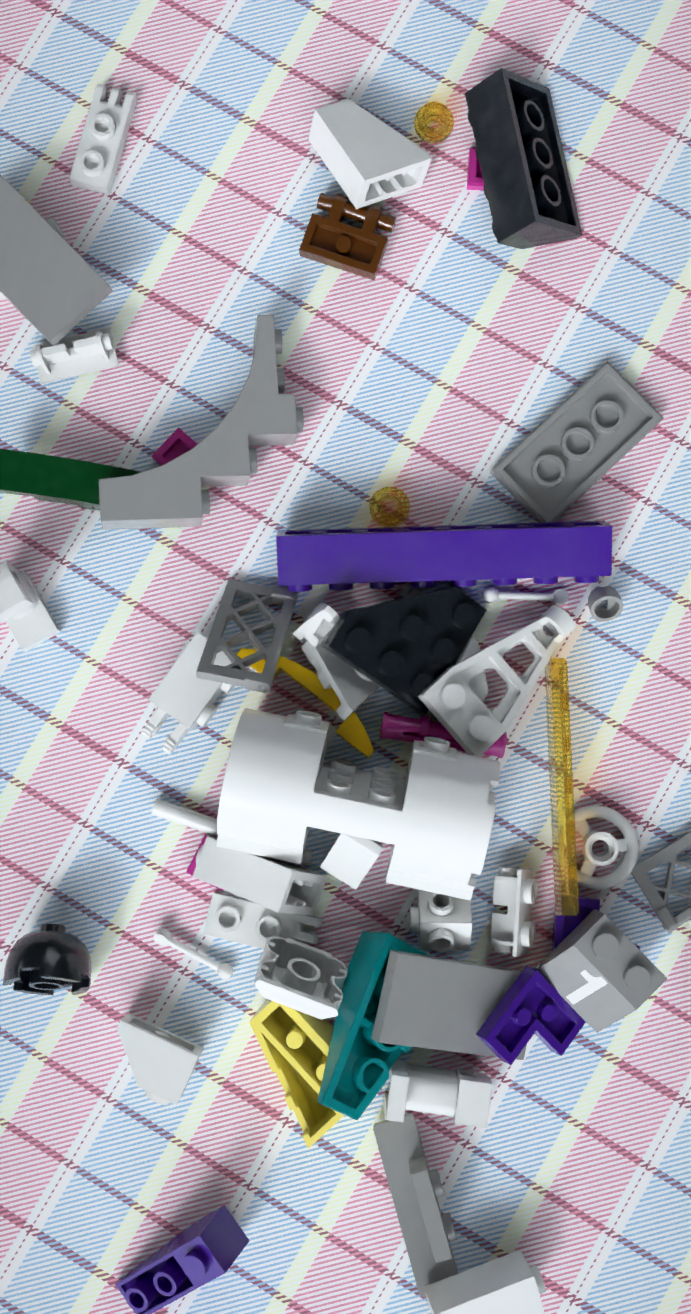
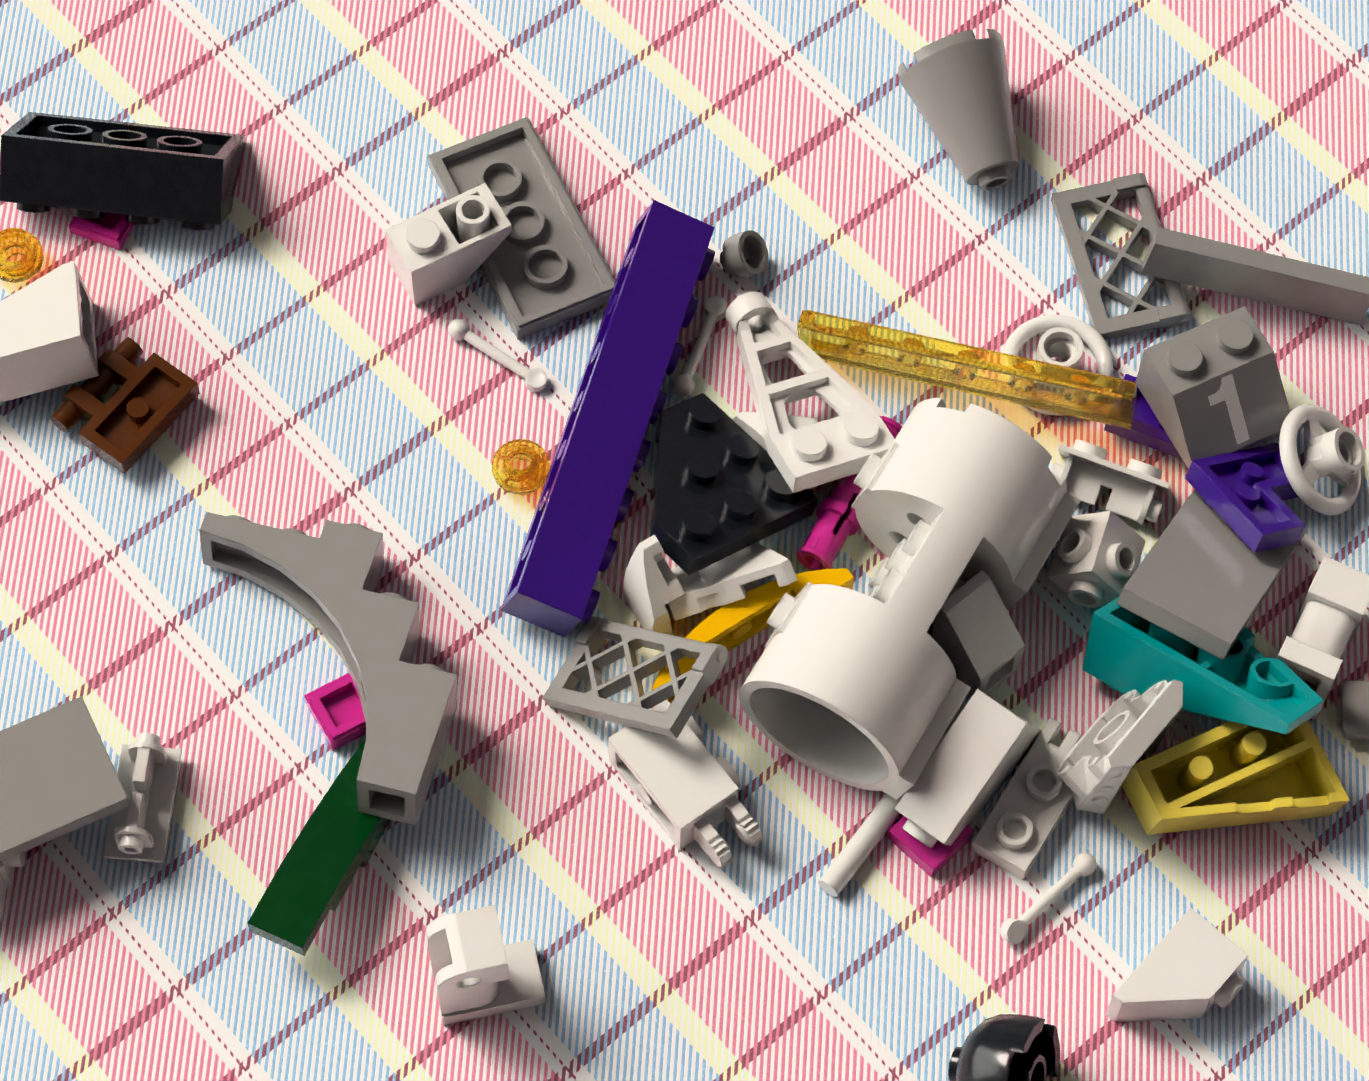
camera: 80 degrees left, 20 degrees down
none -> white slope [385,183,512,306]
none -> white hinge [448,319,547,393]
none -> white piece [1279,404,1365,515]

